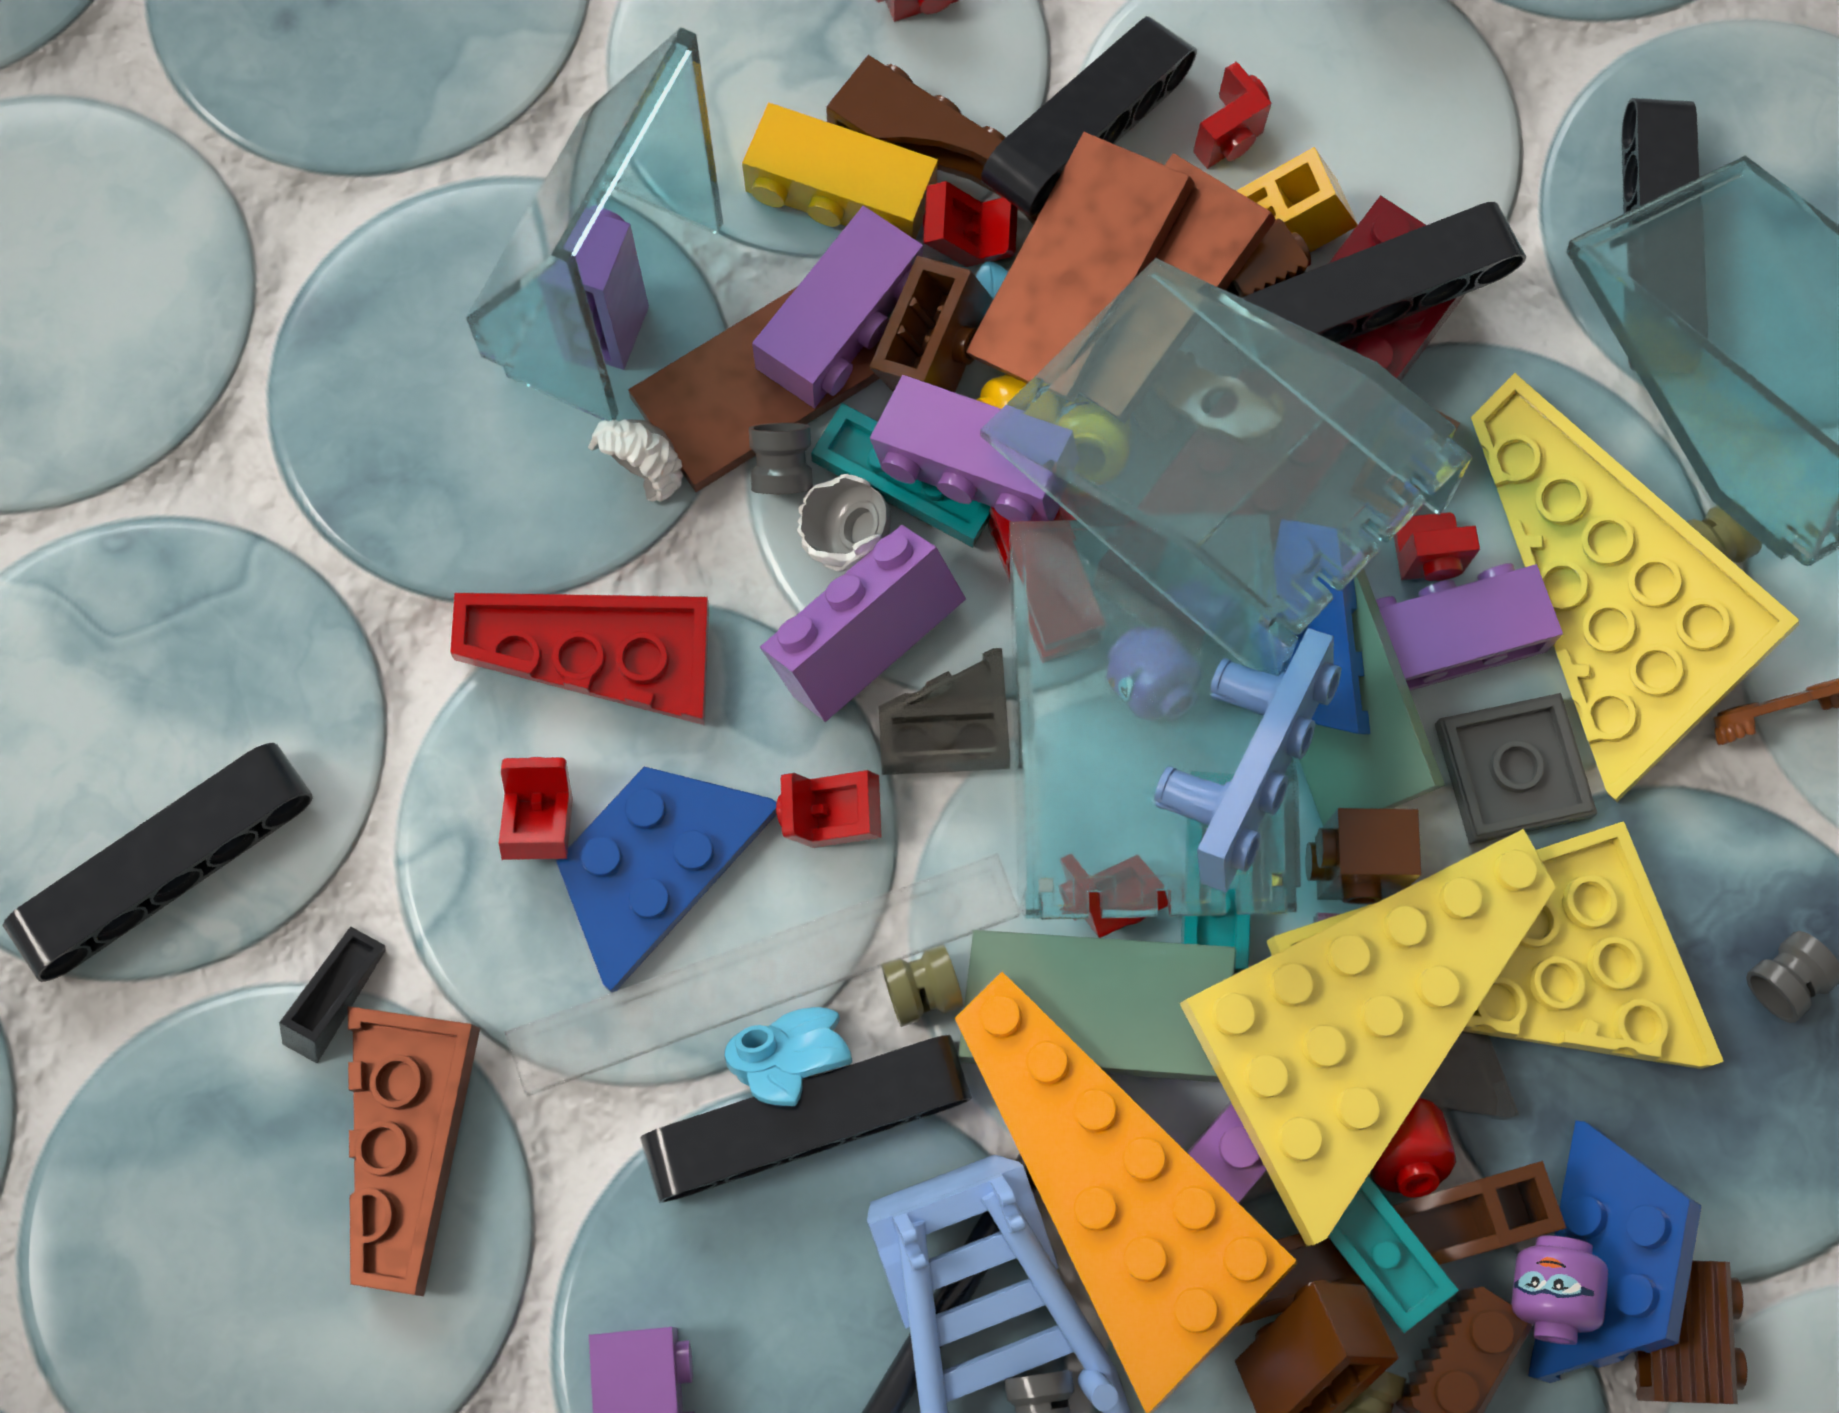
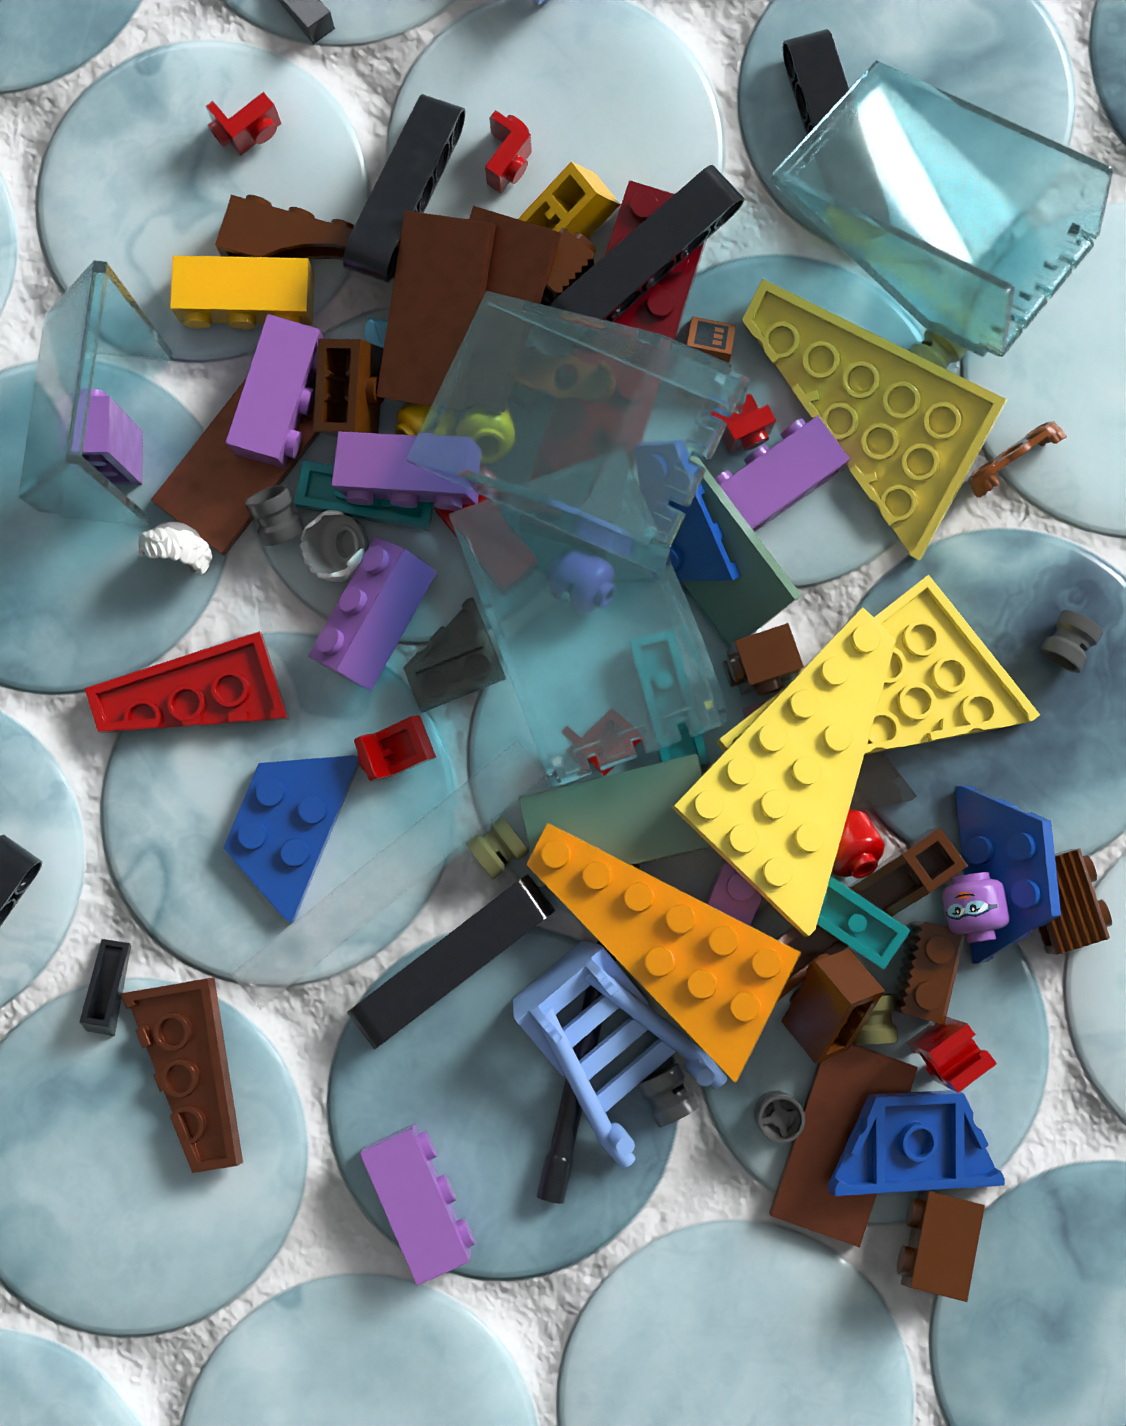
camera: 15 degrees left, 10 degrees up
red bracket [498,757,573,860] -> none
medium azure plate [724,1007,852,1106] -> none
red bracket [923,181,1018,267] -> none
medium blue plate [1155,628,1341,893] -> none
dark grey tile [1435,693,1597,845] -> none

